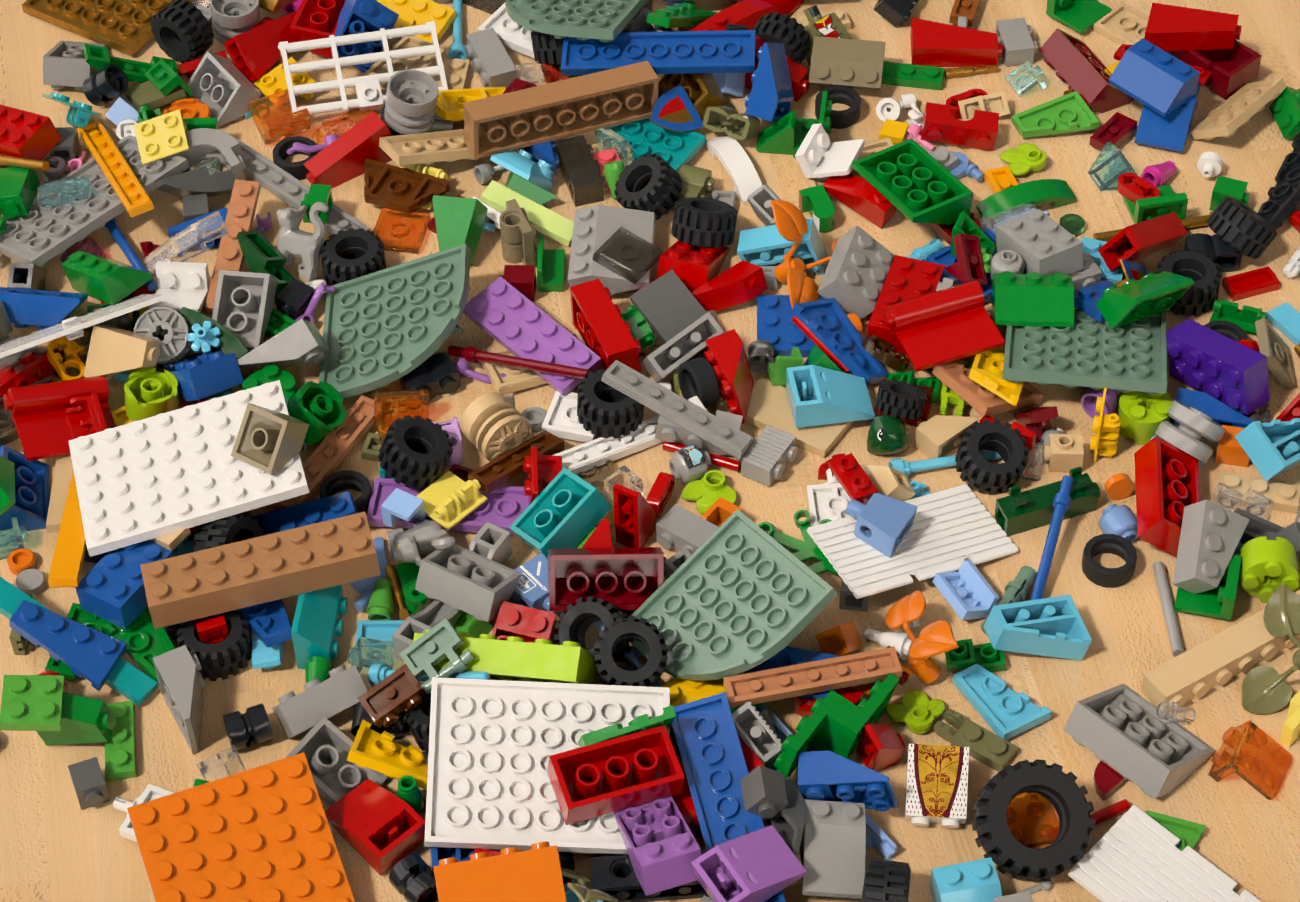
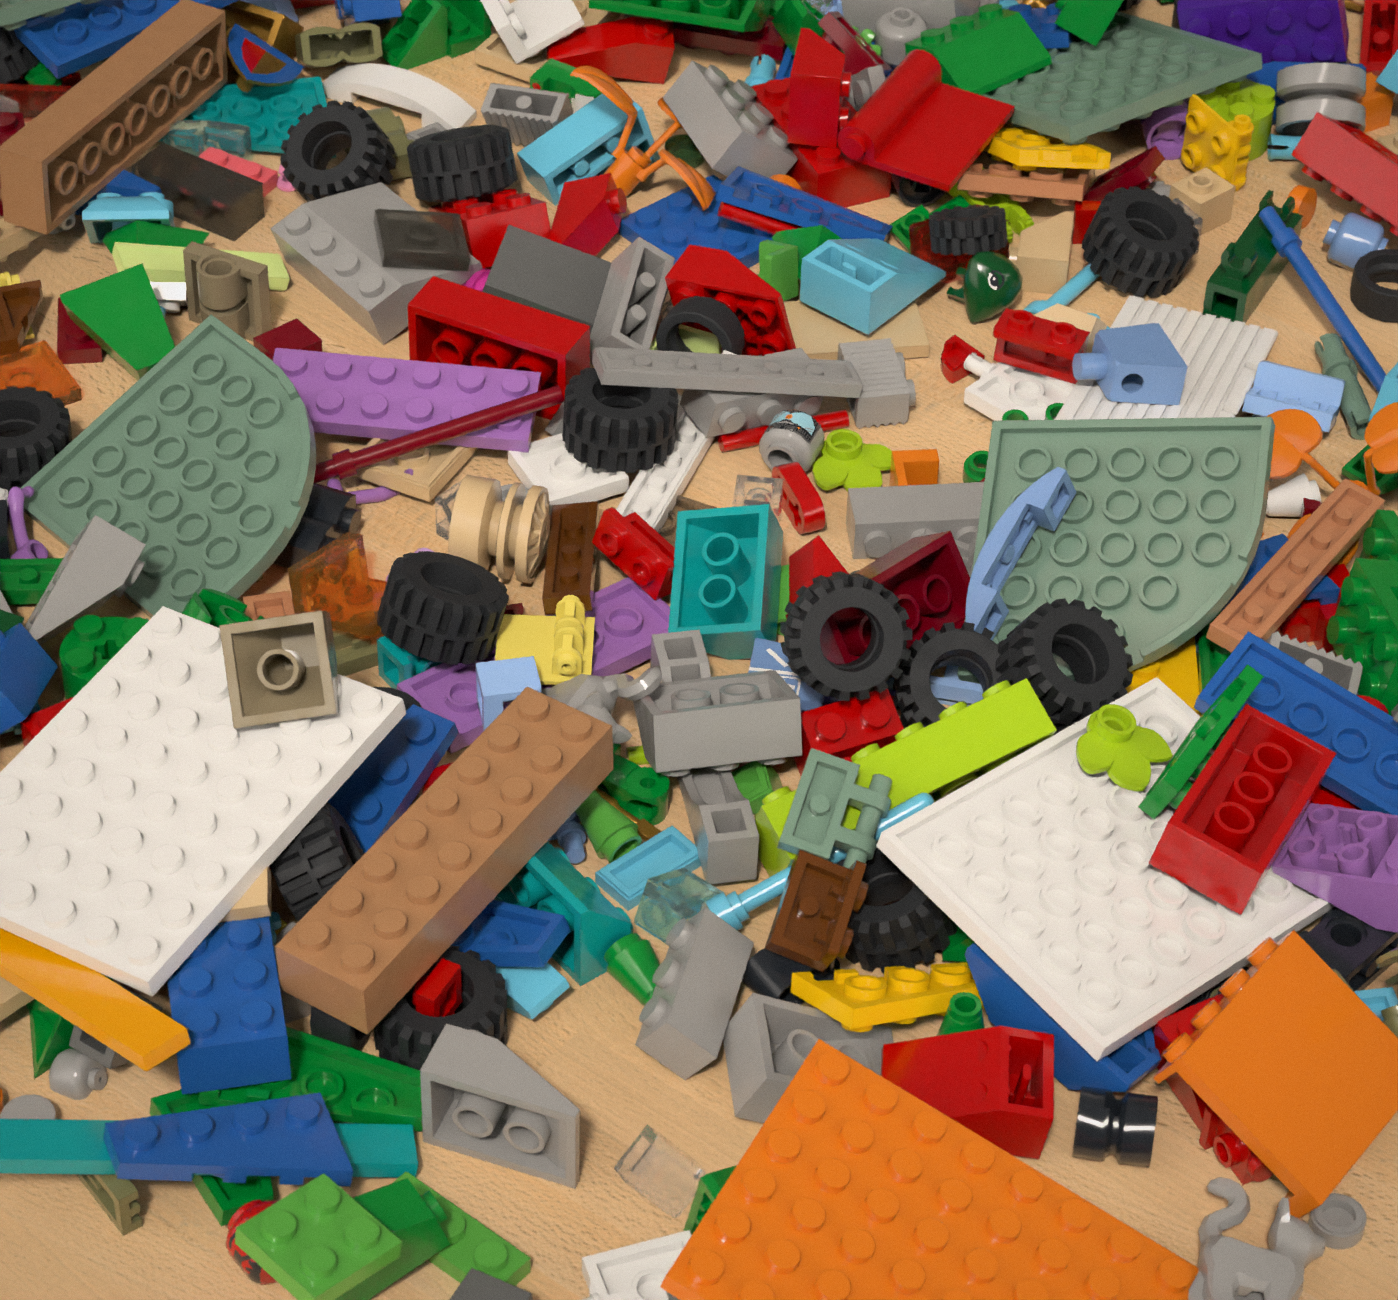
camera: 45 degrees left, 5 degrees down
black wheel [223,703,273,752] -> none
light grey hinge [474,163,503,185] -> none
green panel [537,236,565,292] -> none
bright green cone [602,160,626,198] -> none
red slope [613,483,656,548] -> none
dark brown tile [861,334,910,372] -> none
none -> black tyre [780,572,913,701]
none -> red slope [787,28,852,148]
none -> medium blue slope [965,467,1077,641]
none -> lime plate [1076,704,1173,792]

